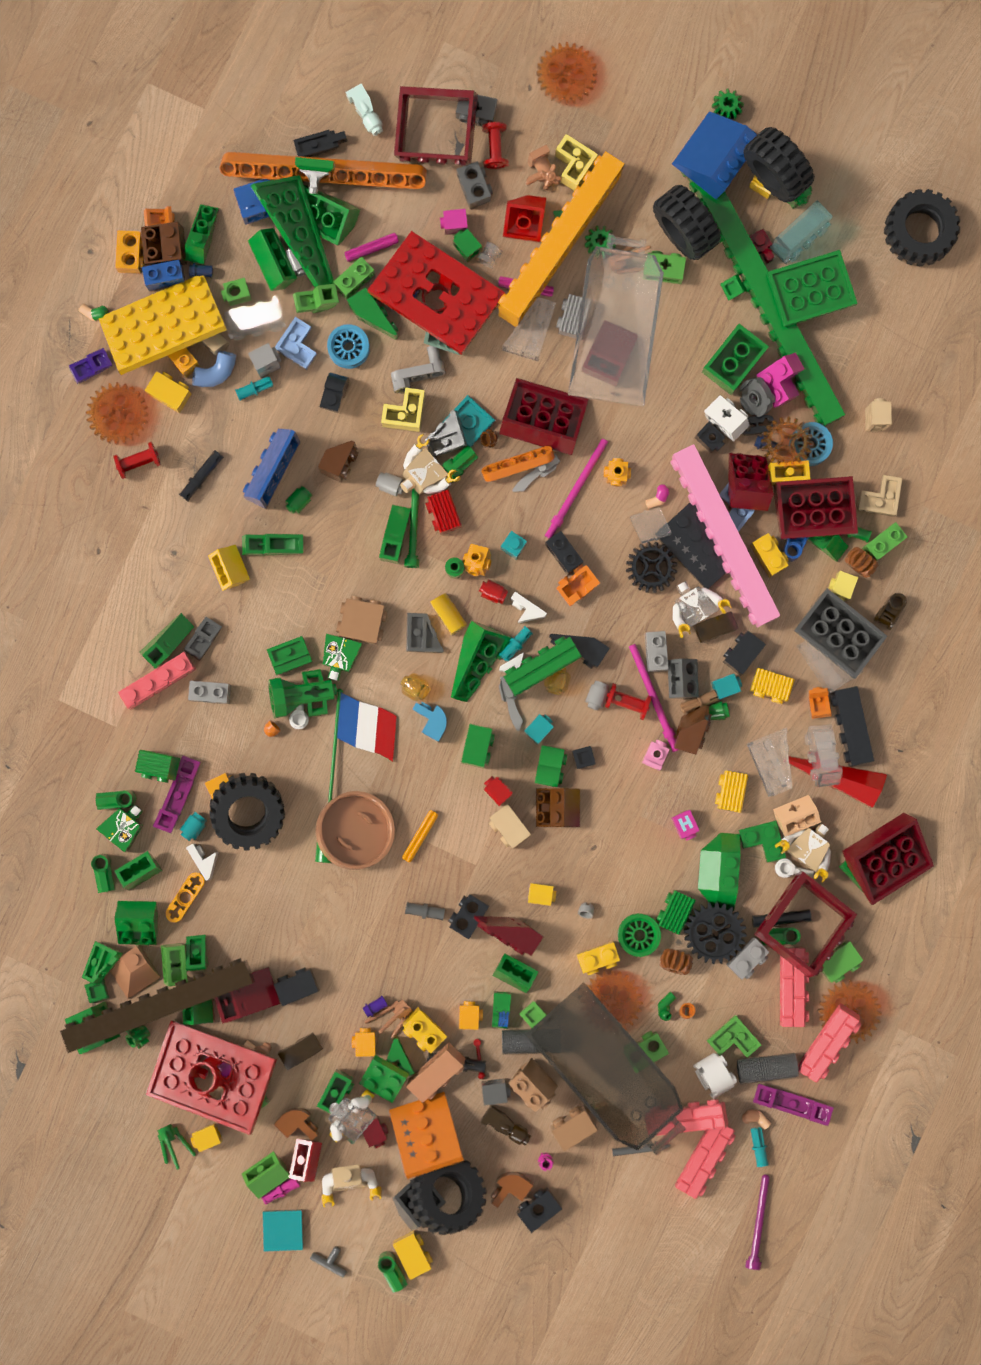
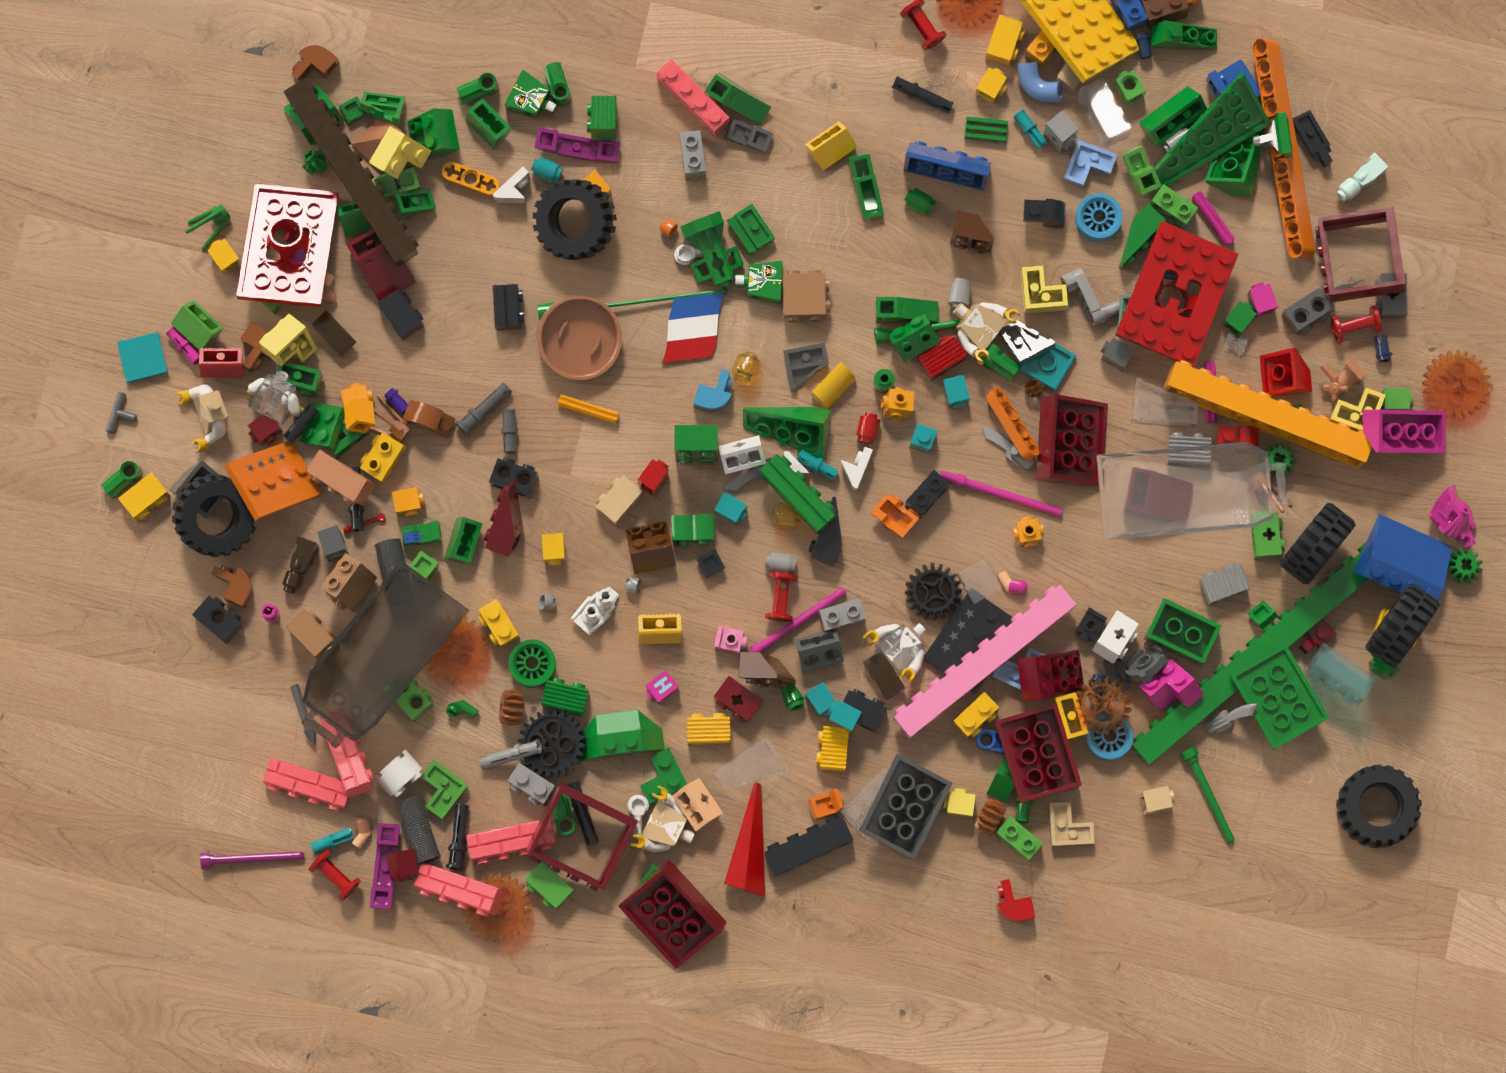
camera: 80 degrees right, 5 degrees down
orange hinge [679,1003,696,1019] -> none
medium nougat axle [680,690,719,714] -> none
clear wedge [804,724,843,787] -> none
dark brown piece [873,593,907,630] -> none
none -> light yellow brick [259,314,317,366]
none -> black pin [282,403,319,444]
none -> dark orange brick [291,45,339,82]
none -> red hose [308,849,361,901]
none -> light orange brick [344,398,375,433]
none -> light yellow brick [369,126,432,179]
none -> dark red brick [385,848,419,882]
none -> dark orange brick [402,400,456,438]
none -> black pin [446,804,469,870]
none -> dark grey pin [455,382,512,437]
none -> light grey pin [479,740,542,770]
none -> black brick [493,284,525,331]
none -> white connector [571,586,619,636]
none -> light grey hinge [624,577,641,595]
none -> yellow brick [637,613,682,644]
none -> dark red brick [714,676,763,723]
none -> white brick [718,435,766,474]
none -> teal brick [827,700,862,733]
none -> green brick [888,314,940,363]
none -> teal brick [942,375,970,409]
none -> green tile [964,116,1008,143]
none -> yellow brick [975,68,1008,104]
none -> red brick [996,879,1036,922]
none -> dark grey brick [1100,338,1135,372]
none -> green piece [1180,746,1235,843]
none -> light grey brick [1200,563,1250,605]
none -> light grey piece [1204,703,1258,733]
none -> red brick [1216,424,1260,453]
none -> dark pink slope [1363,410,1446,453]
none -> dark blue pin [1374,334,1393,363]
none -> bright green brick [1381,388,1414,410]
none -> dark pink helmet [1429,485,1477,550]

